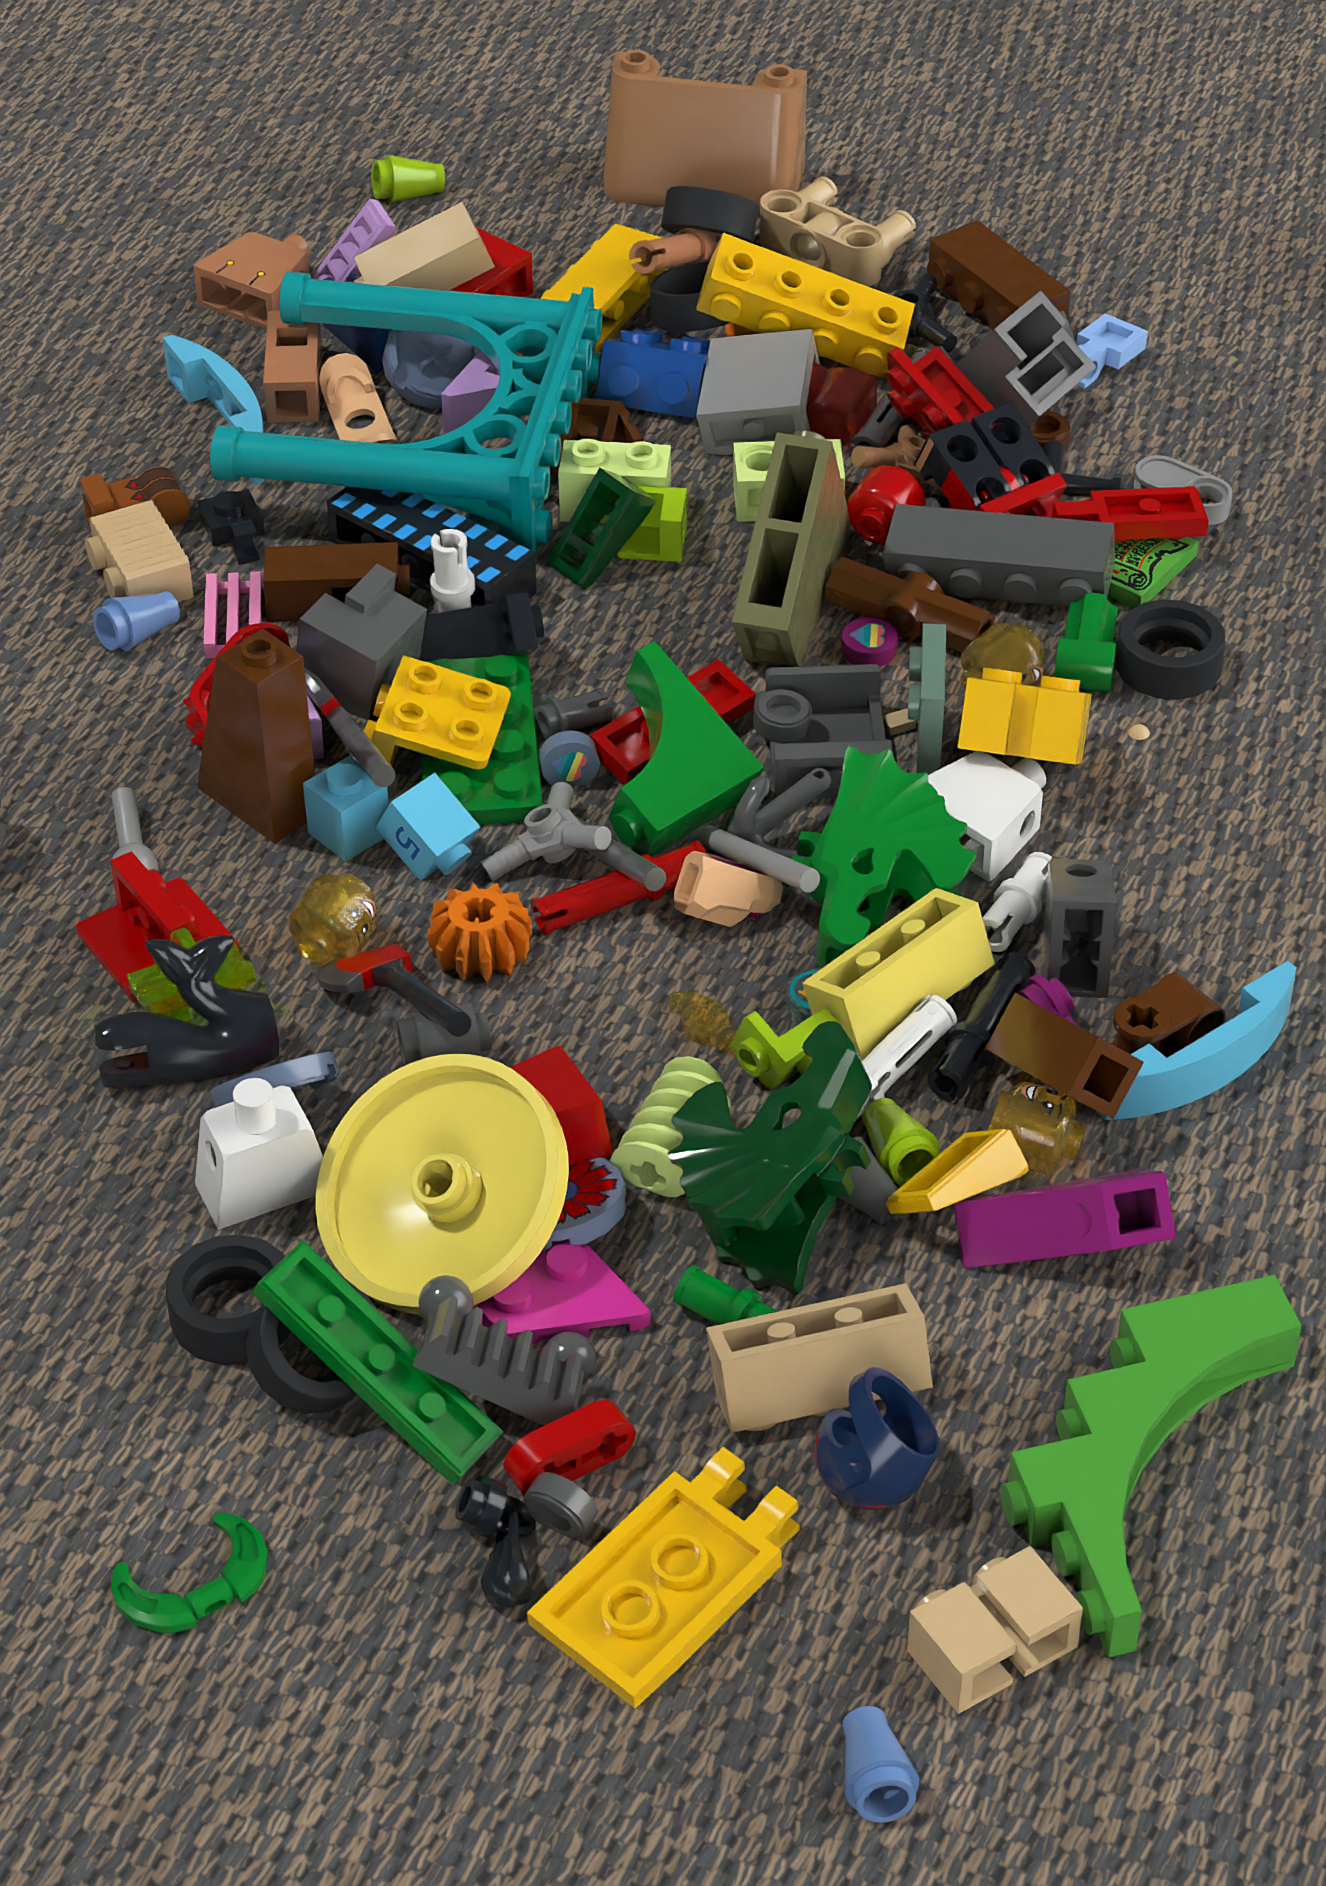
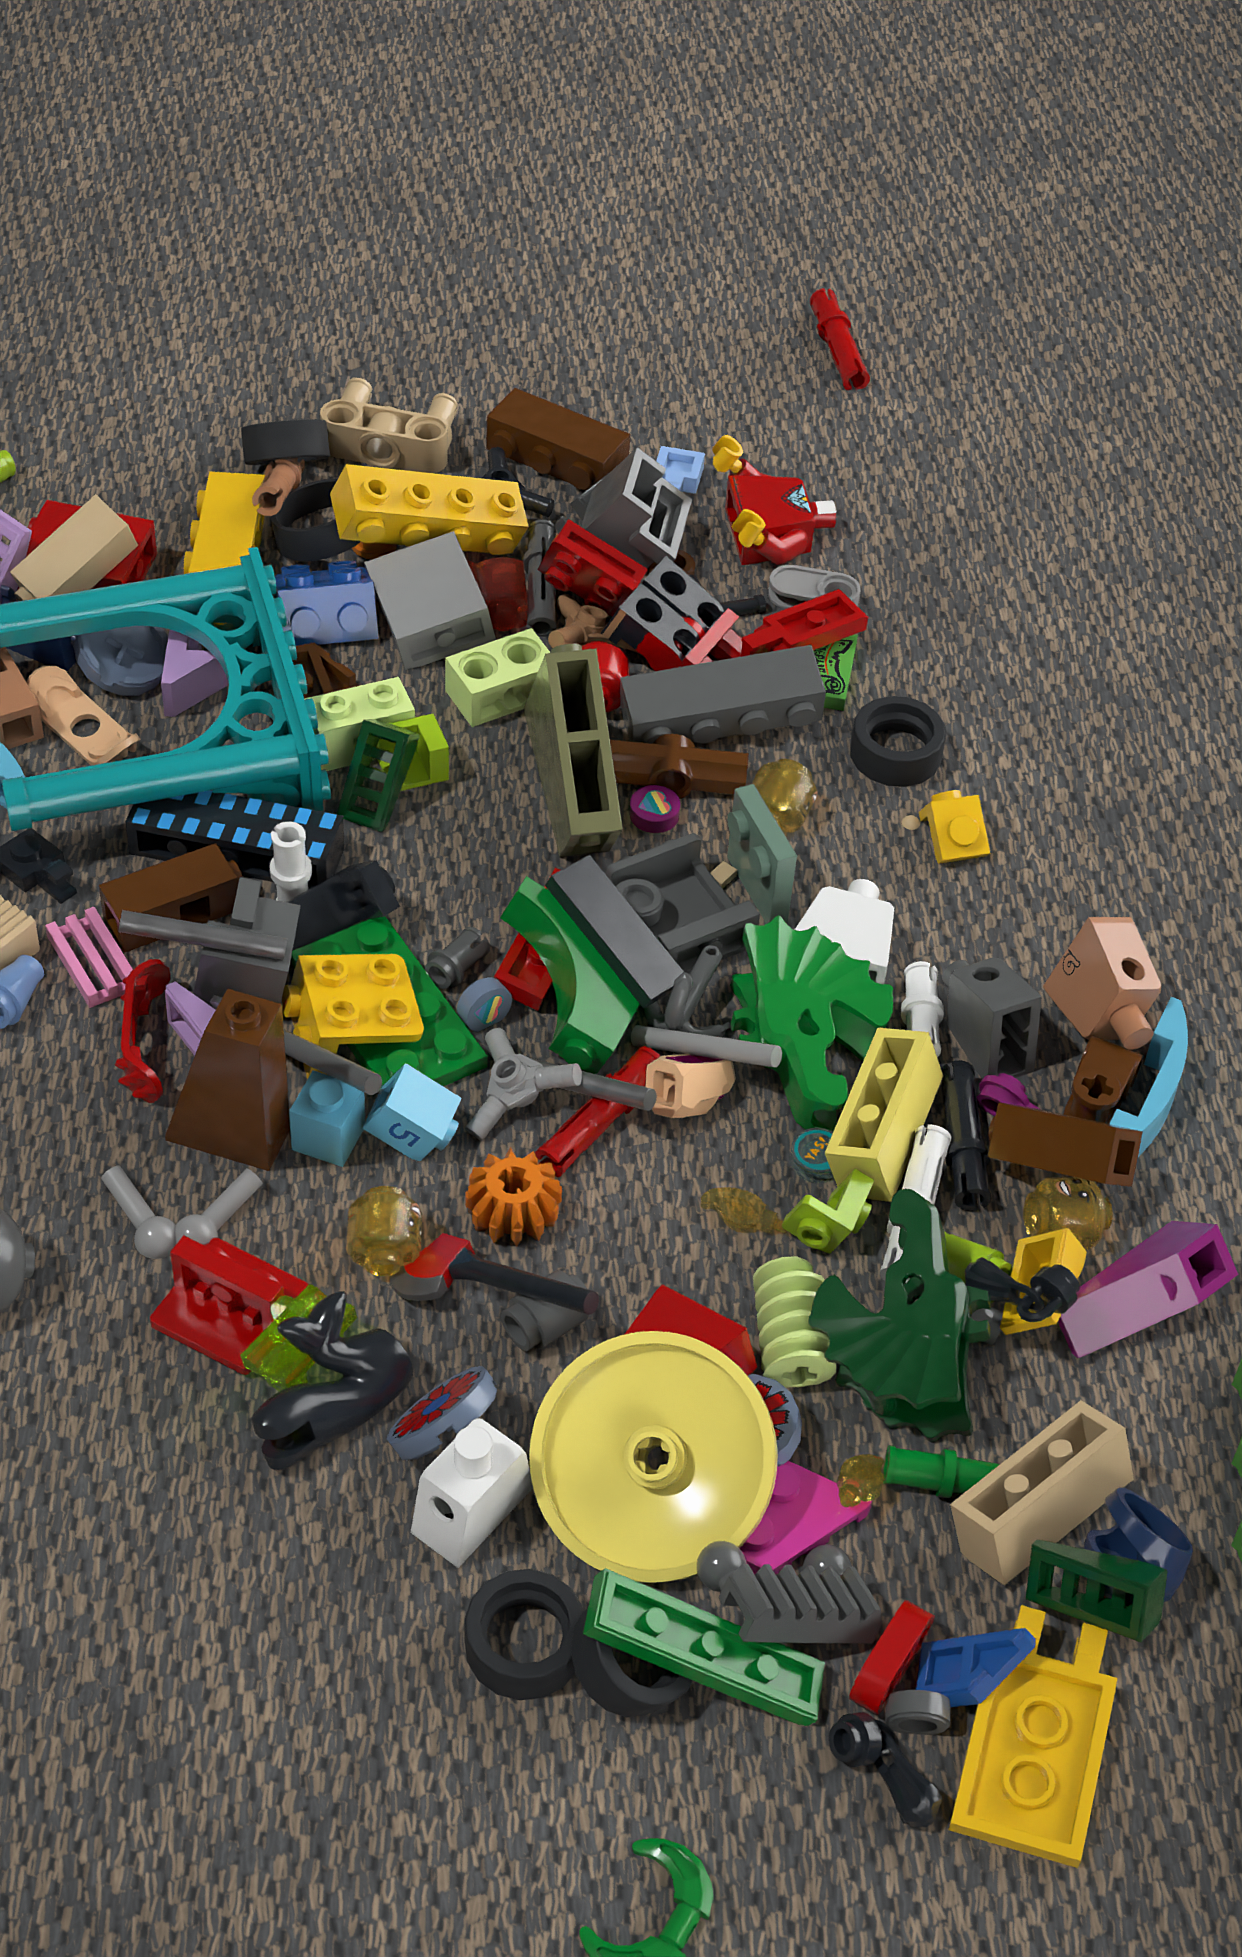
camera: 30 degrees left, 5 degrees up
medium nougat windscreen [604,50,807,217] -> none
yellow brick [958,668,1092,765] -> none
green piece [1054,592,1118,693] -> none
none -> flat silver bar [118,910,287,960]
none -> light grey bar [175,1168,263,1245]
none -> tile [545,855,684,1008]
none -> red torso [712,435,836,565]
none -> clear yellow piece [837,1454,885,1507]
none -> blue tile [915,1628,1036,1707]
none -> yellow bracket [918,790,990,864]
none -> black piece [965,1257,1080,1322]
none -> dark green slope [1025,1539,1168,1642]
none -> nougat torso [1043,917,1161,1050]

